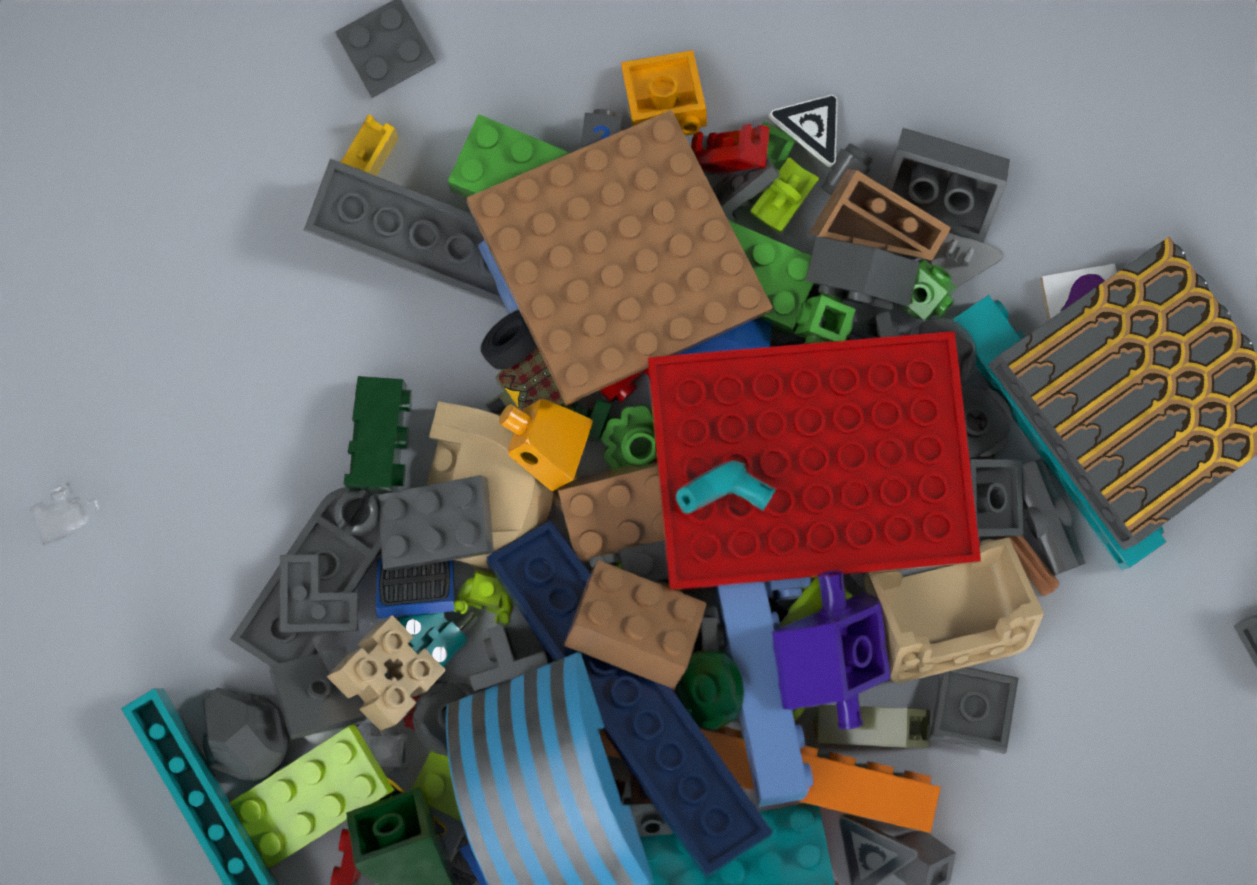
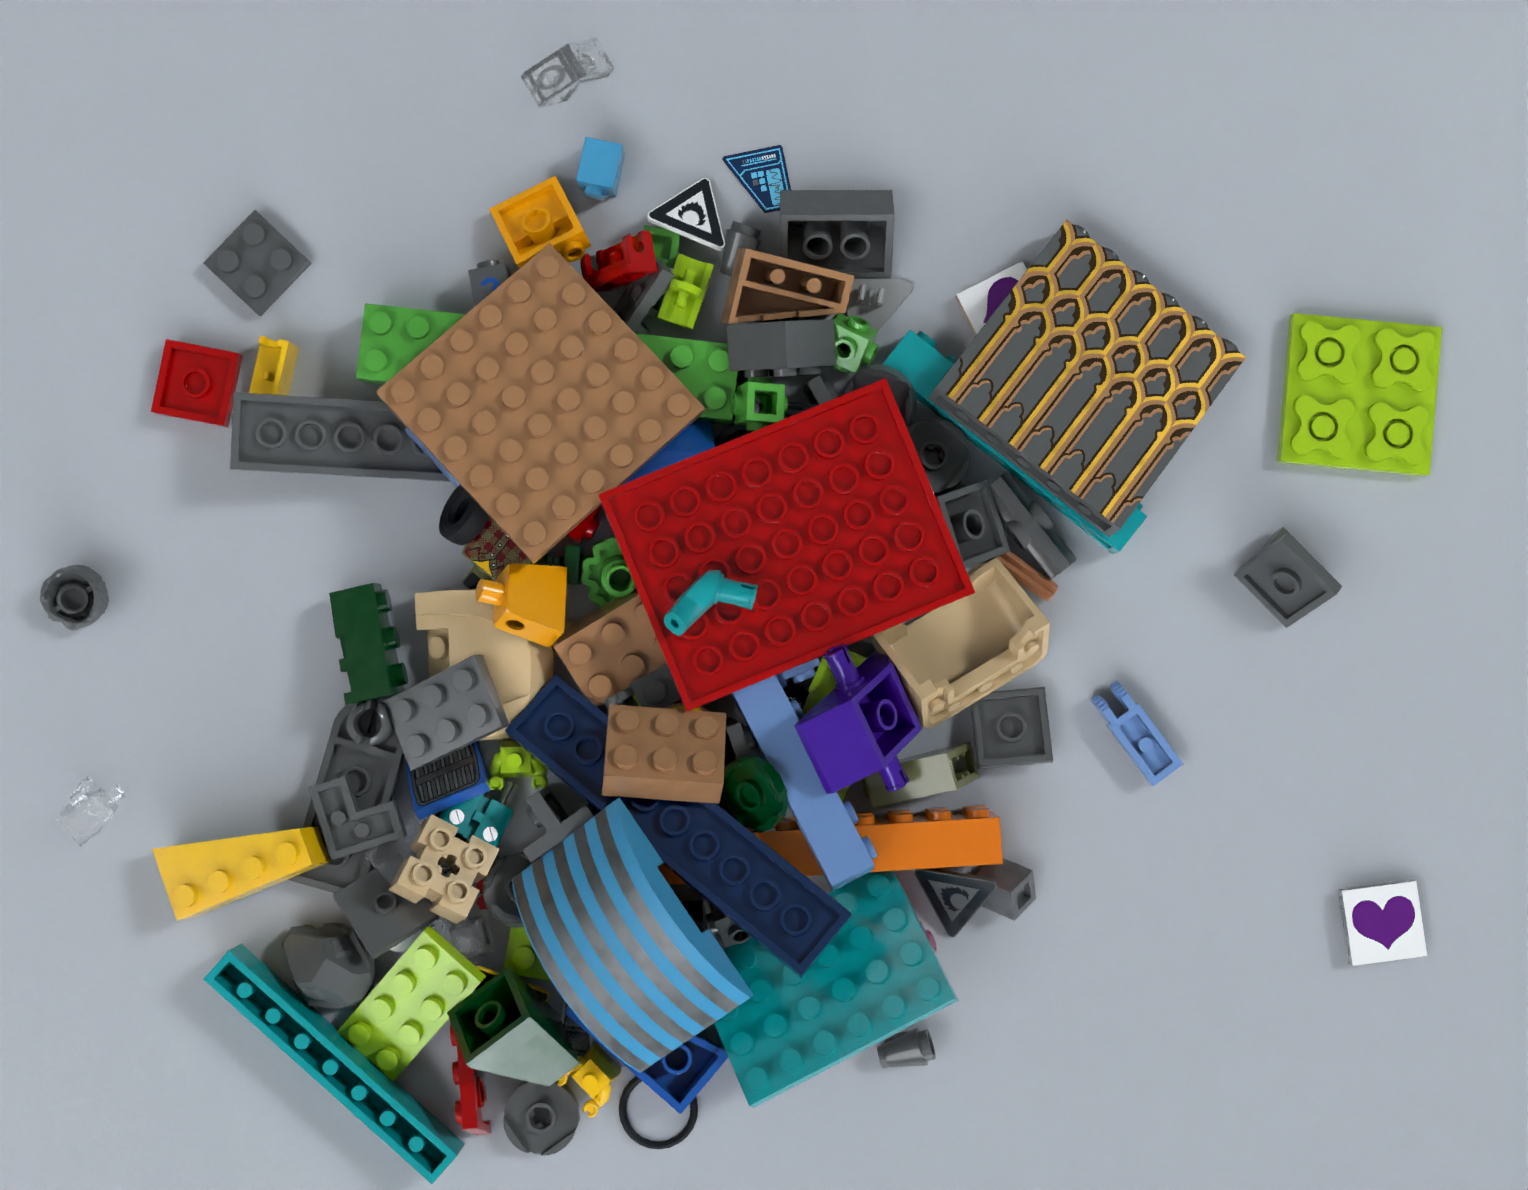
camera: 10 degrees left, 5 degrees up
none -> dark grey hair [40,565,109,630]
none -> red plate [151,339,243,428]
none -> yellow wedge [152,826,331,921]
none -> dark azure brick [576,137,625,200]
none -> dark blue sticker [722,145,791,213]
none -> medium blue hinge [1091,681,1183,786]

